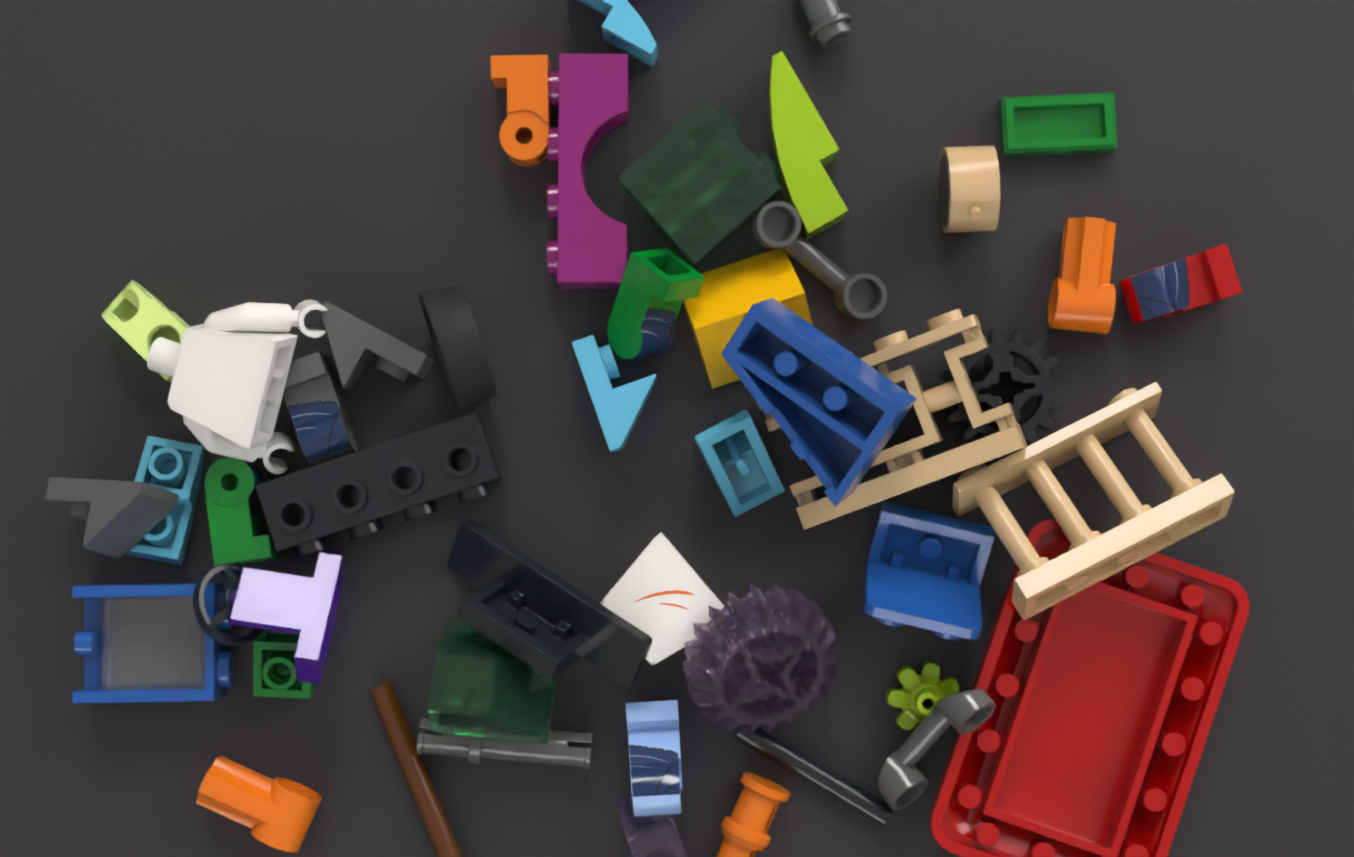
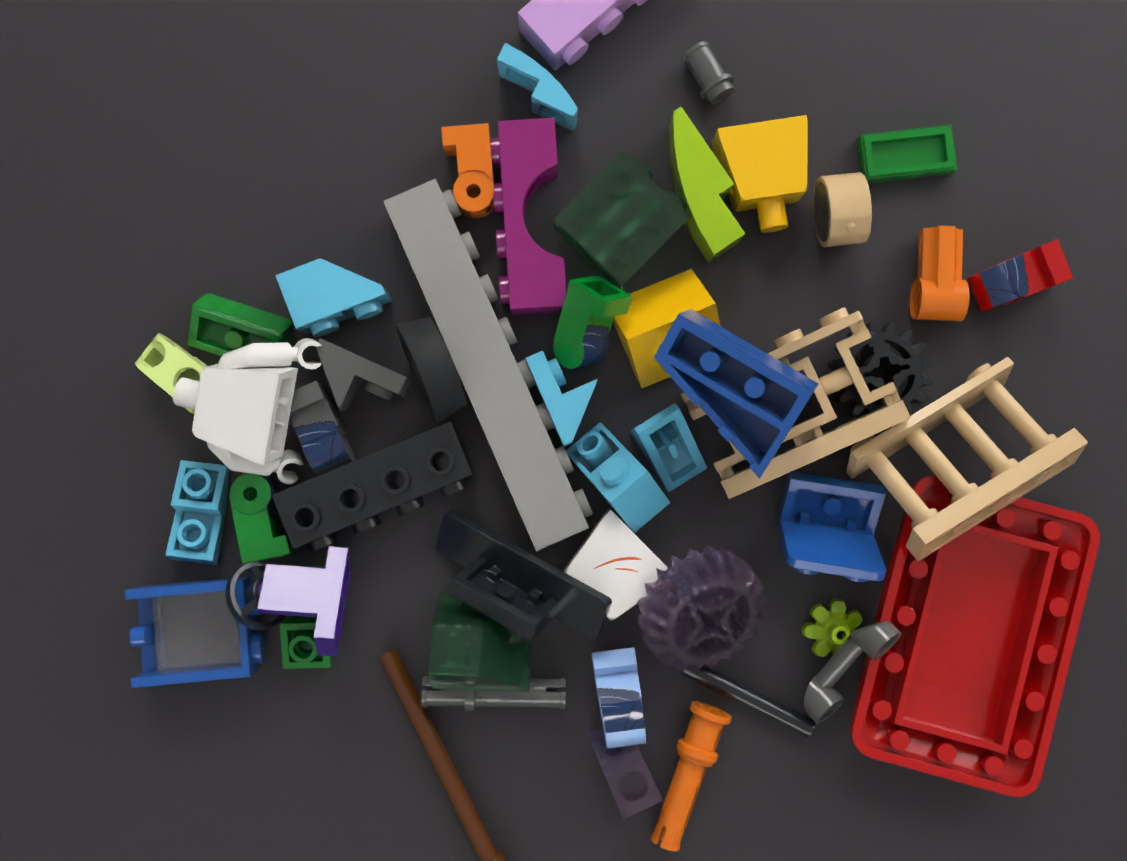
camera: 15 degrees left, 0 degrees up
dark grey slope [45,477,179,558] -> none
orange piece [196,756,322,853] -> none
dark grey bar [751,201,887,319] -> none
none -> green slope [187,293,293,356]
none -> medium azure slope [275,258,392,337]
none -> light grey brick [383,178,593,551]
none -> medium azure slope [566,422,670,533]
none -> yellow torso [711,115,808,233]

